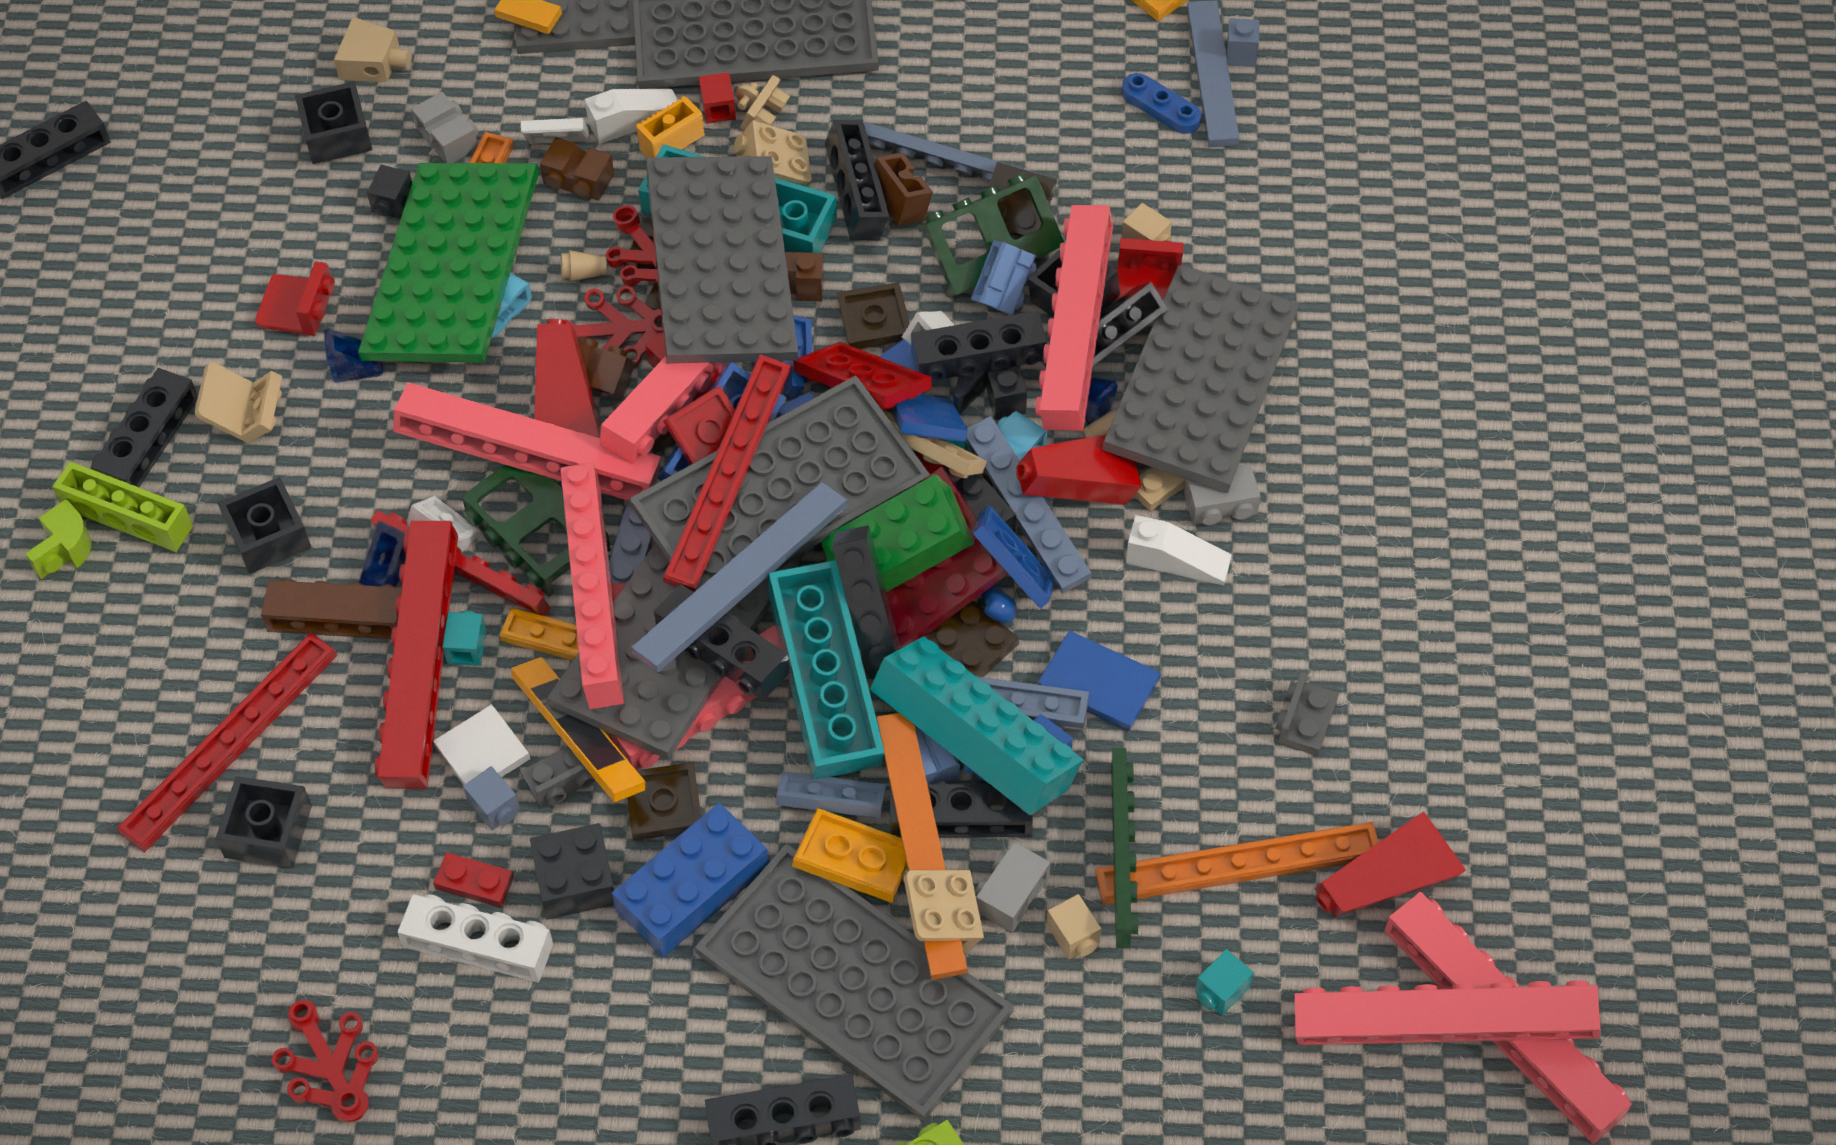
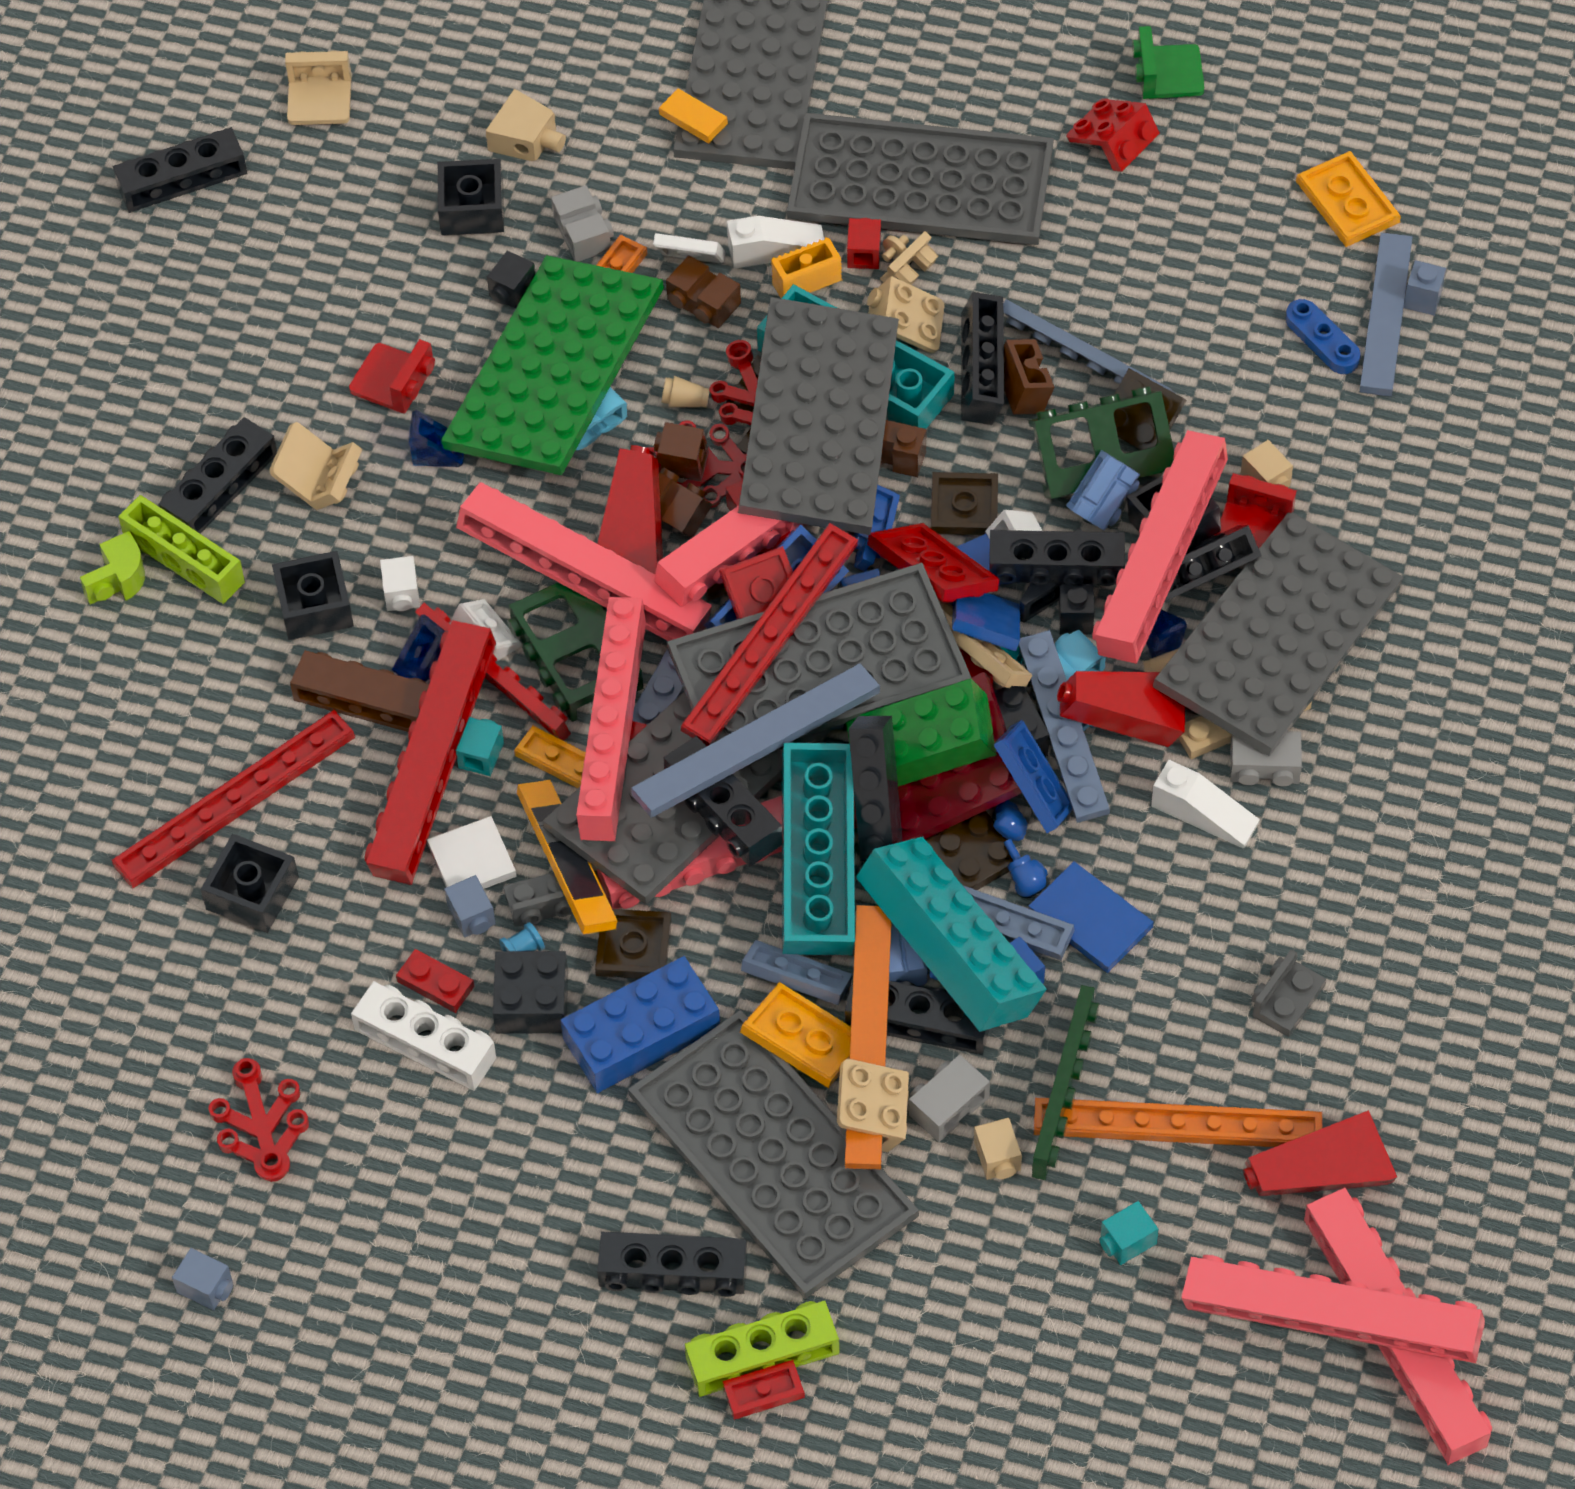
camera: 15 degrees right, 0 degrees up
none -> tan bracket [285,51,352,125]
none -> white brick [380,556,420,611]
none -> dark azure bush [499,922,545,951]
none -> reddish brown brick [654,422,709,482]
none -> blue piece [1003,839,1048,897]

